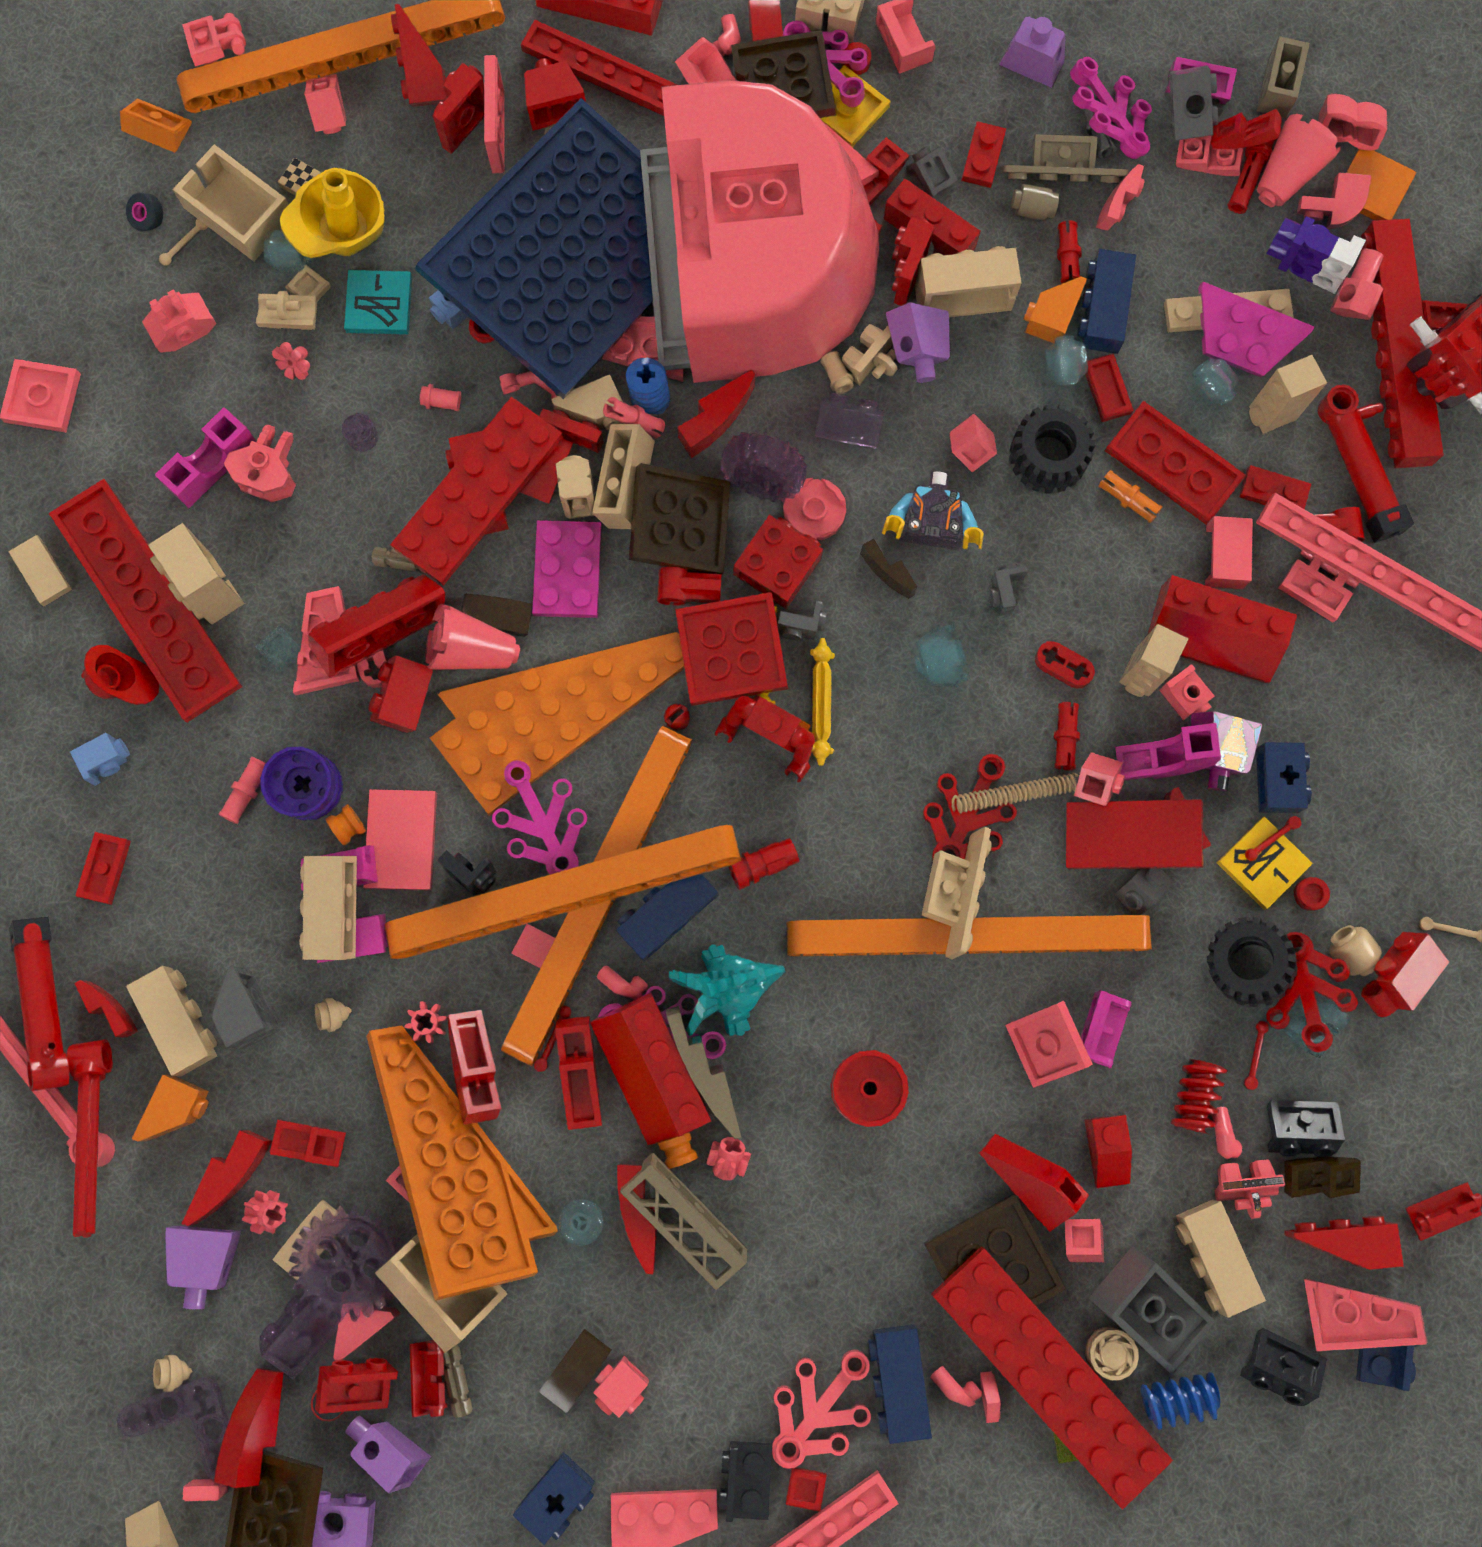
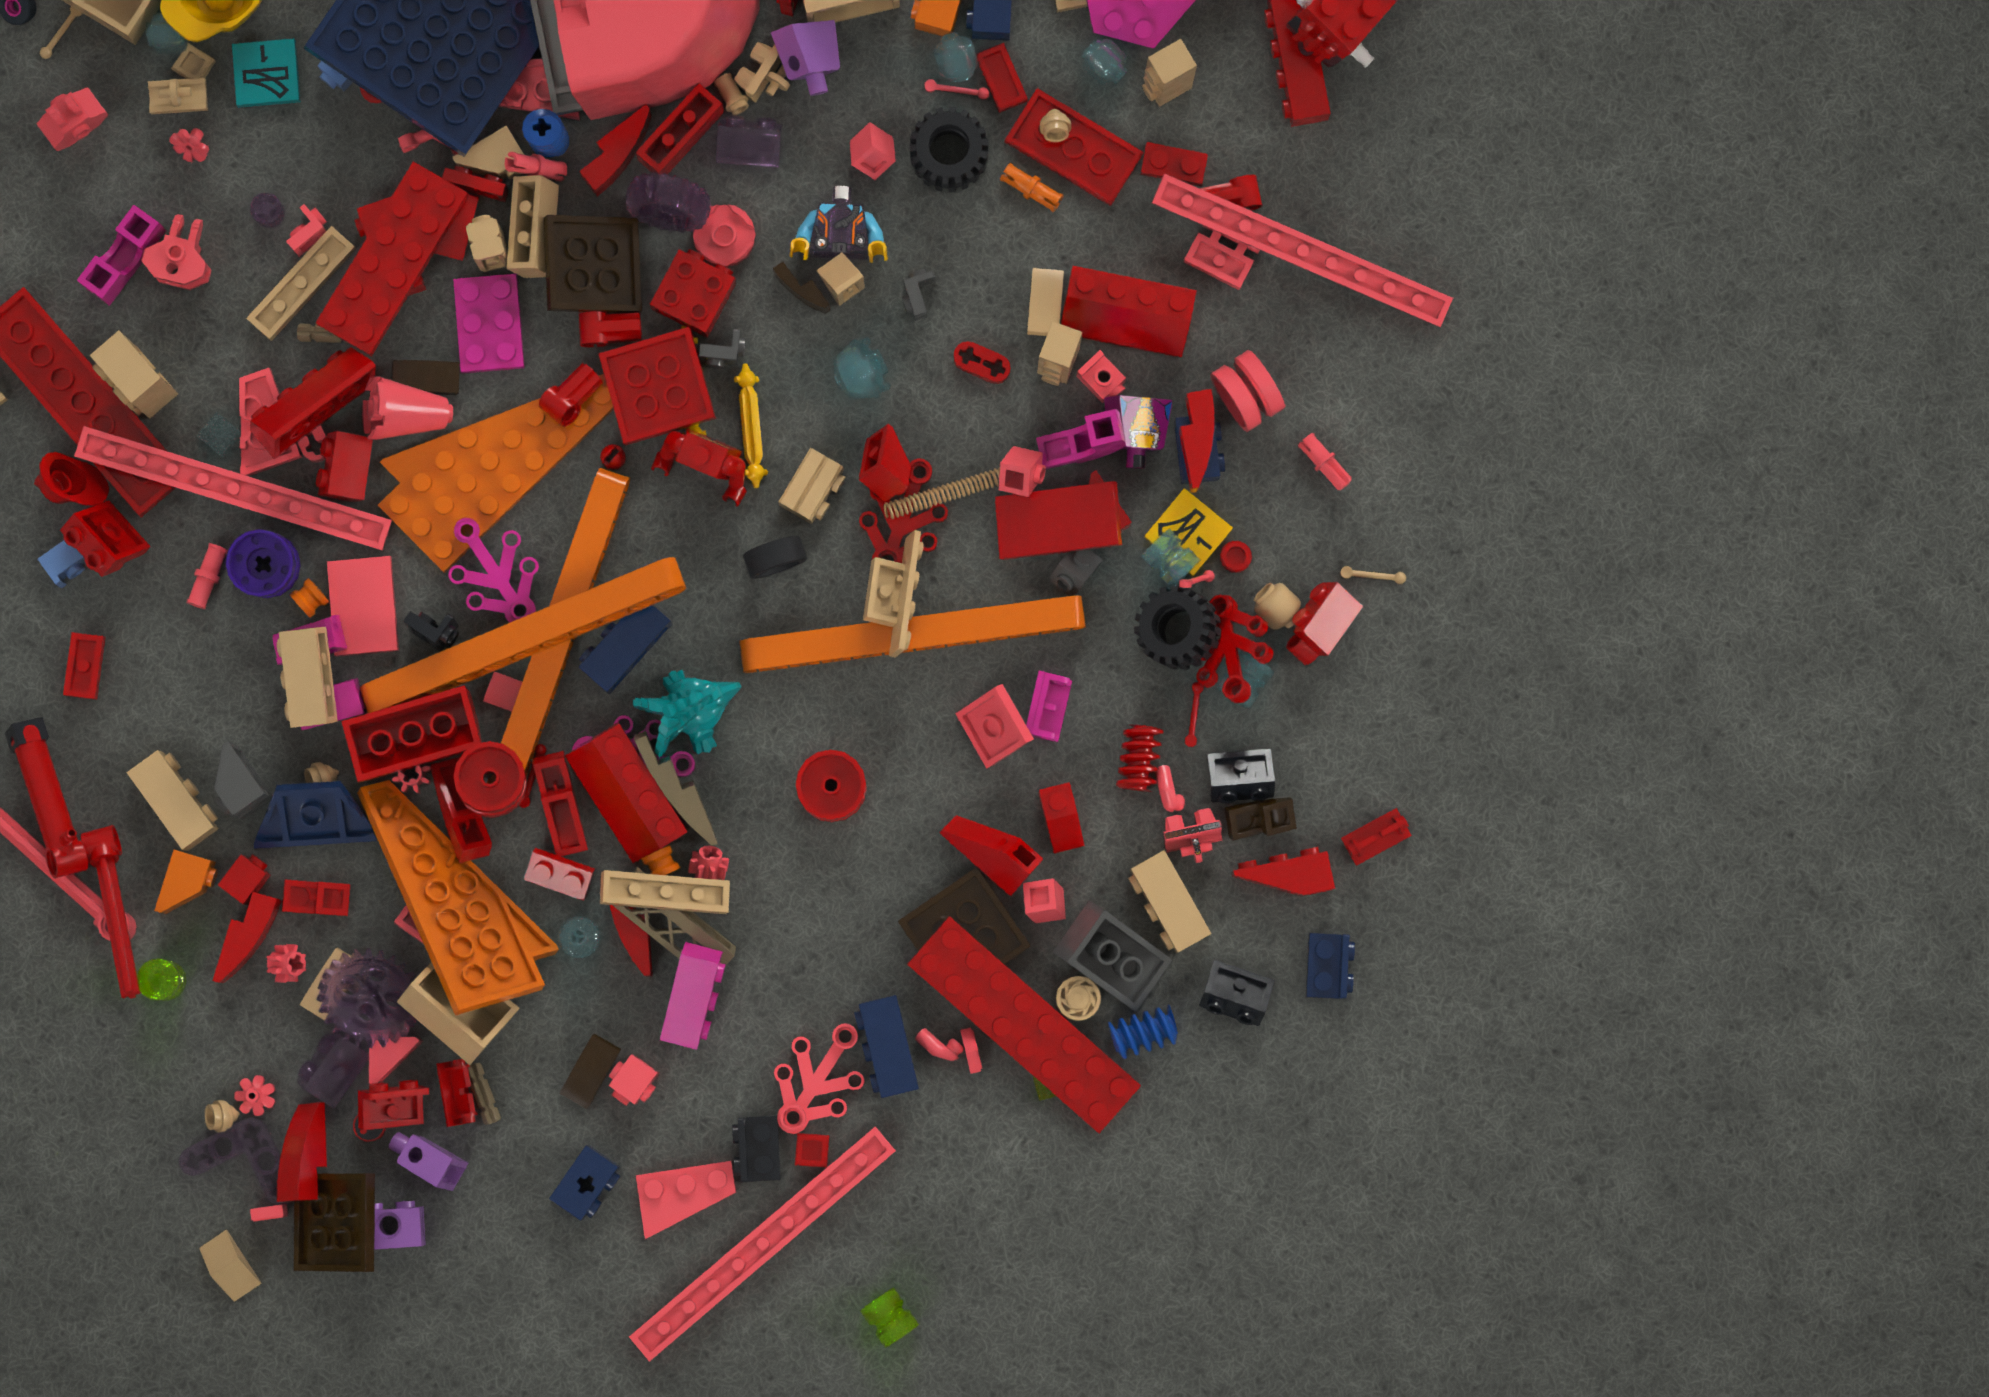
camera: 10 degrees left, 5 degrees up
red slope [74,980,138,1038] -> none
medium lavender torso [165,1226,241,1309] -> none
coral pin [420,384,461,411] -> none
coral arm [597,966,648,1000] -> none
red axle [728,838,799,890] -> none
red pin [1053,702,1080,771] -> none
coral panel [1205,516,1253,589] -> none
red hinge [1245,816,1302,861] -> none
coral wing [1304,1279,1427,1351] -> none
red piece [1318,384,1414,543] -> none
none -> red plate [60,500,151,577]
none -> coral plate [74,426,392,551]
none -> clear neon green wheel [137,958,187,1001]
none -> red brick [218,854,271,906]
none -> coral plant [234,1075,275,1116]
none -> tan plate [246,226,356,341]
none -> dark blue wing [254,781,377,849]
none -> coral bracket [286,204,327,257]
none -> red slope [341,685,482,783]
none -> red wheel [453,741,527,818]
none -> plate [524,848,595,901]
none -> red piece [539,363,603,427]
none -> tan piece [600,870,730,914]
none -> red brick [635,83,724,181]
none -> dark pink brick [660,942,726,1050]
none -> black tyre [743,535,807,579]
none -> tan brick [778,448,846,524]
none -> tan slope [816,252,865,306]
none -> red slope [858,424,911,502]
none -> coral hinge [924,79,989,100]
none -> tan slope [1027,268,1064,336]
none -> tan plate [1040,109,1071,142]
none -> clear light blue wheel [1141,528,1201,588]
none -> red slope [1179,388,1214,493]
none -> coral hinge [1179,570,1215,588]
none -> coral wheel [1210,350,1286,432]
none -> coral axle [1298,433,1352,491]

